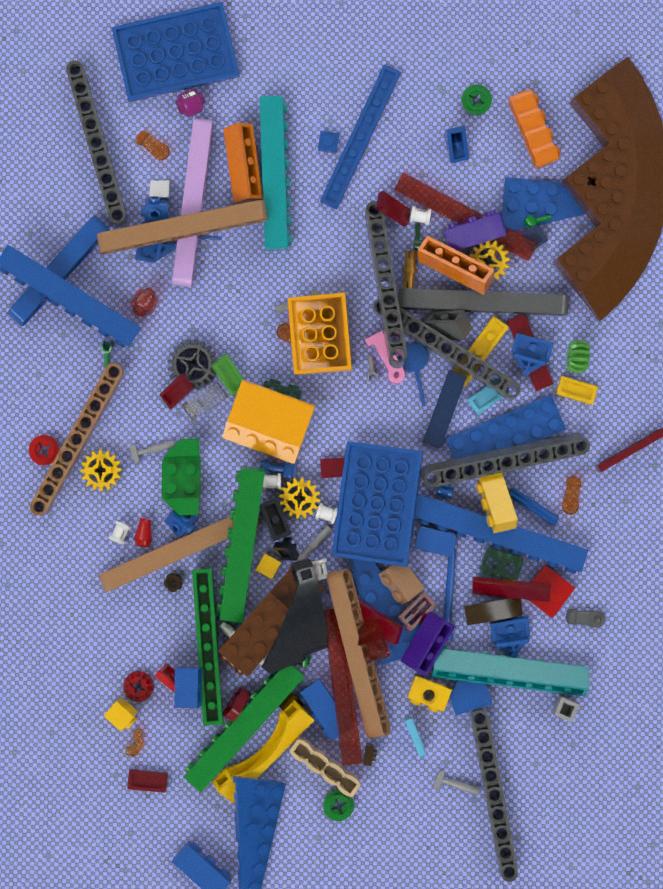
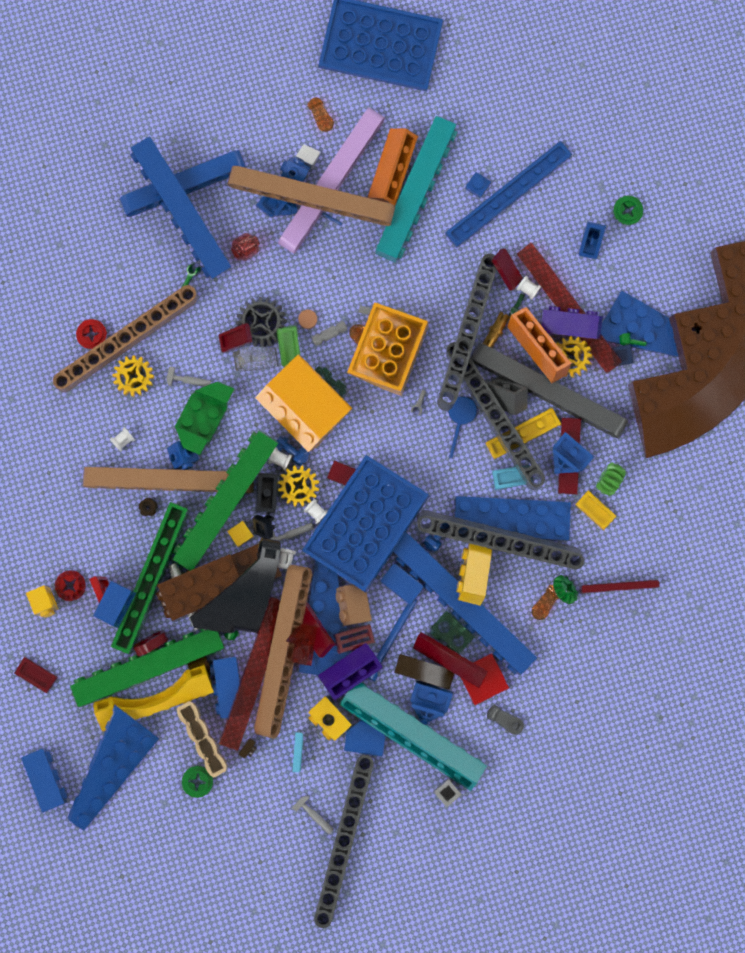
camera: 20 degrees right, 5 degrees down
dark grey beam [66,60,128,226] -> none
clear orange arm [125,728,145,757] -> none
red cone [134,518,152,547] -> none
magenta head [175,89,205,117] -> none
bright pink leg [364,331,405,384] -> none
dark blue tile [422,370,467,448] -> none
orange brick [508,89,561,170] -> none
blue axle [509,488,559,525] -> none
none -> nougat tile [298,310,317,330]
none -> light grey axle [312,321,347,346]
none -> green gear [553,575,578,604]

